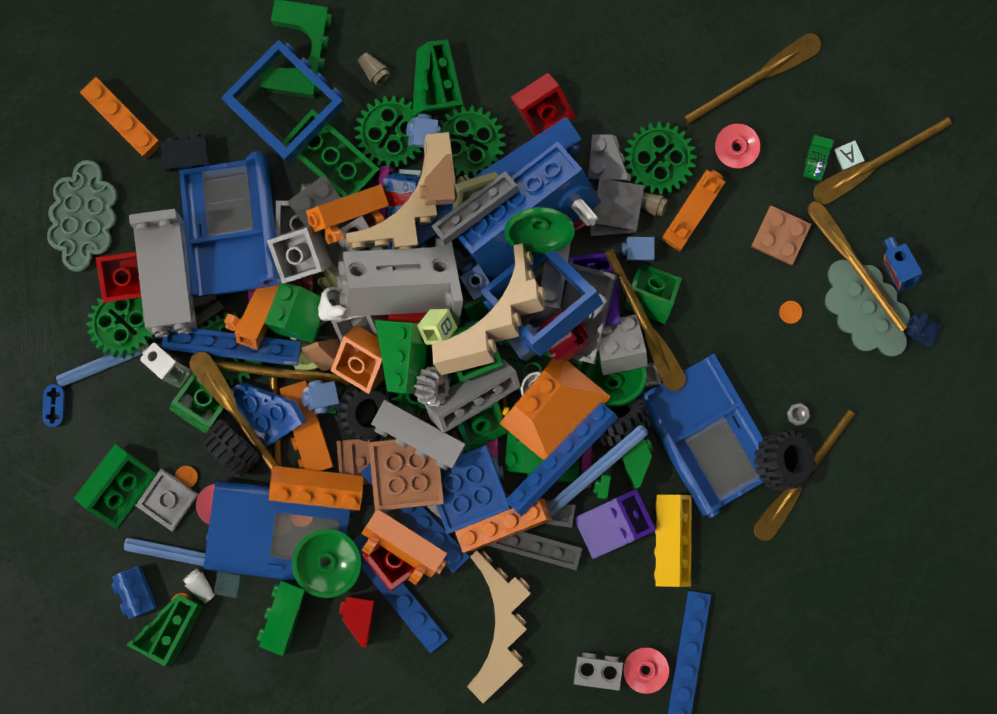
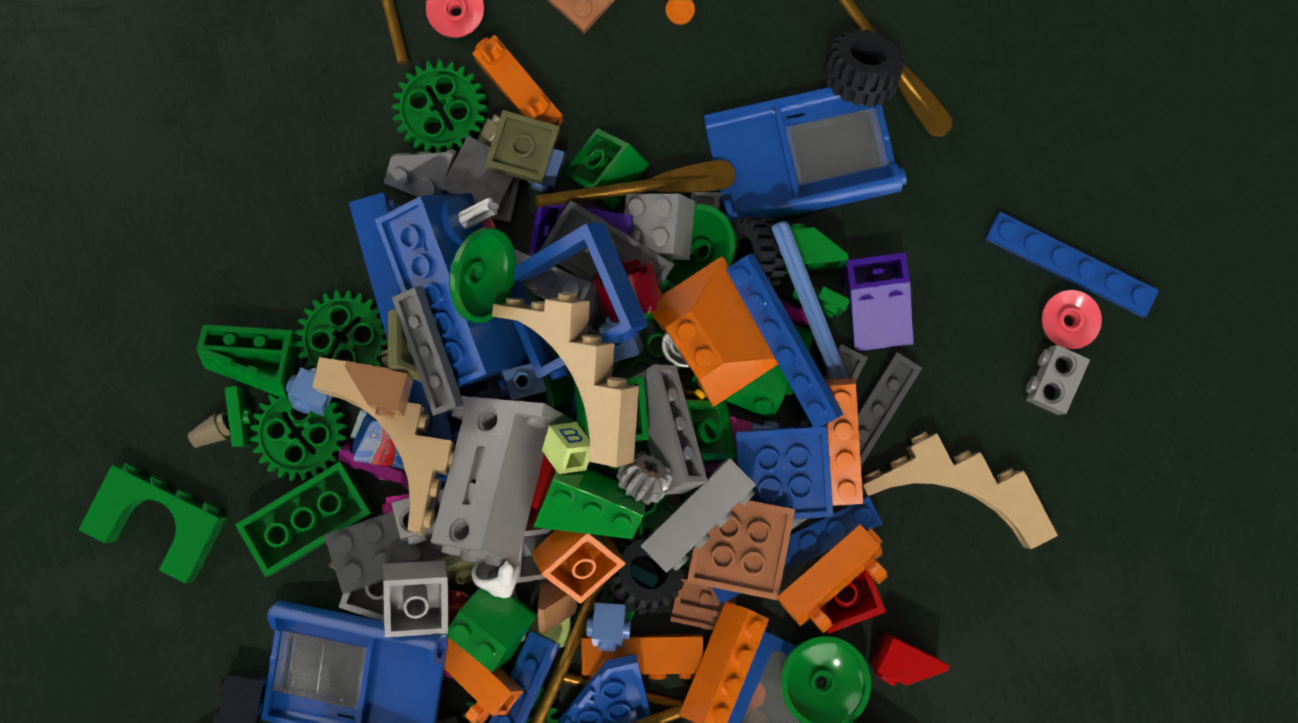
camera: 75 degrees left, 0 degrees up
blue window [221,40,345,164] -> none
orange brick [306,184,389,244] -> none
blue plate [353,533,448,653] -> none
red slope [511,73,575,137] -> none
yellow brick [654,495,692,587] -> none
light grey tile [787,403,810,426] -> none
none -> green plate [225,386,253,447]
none -> olive tile [485,110,560,185]
none -> teal tile [631,564,658,588]

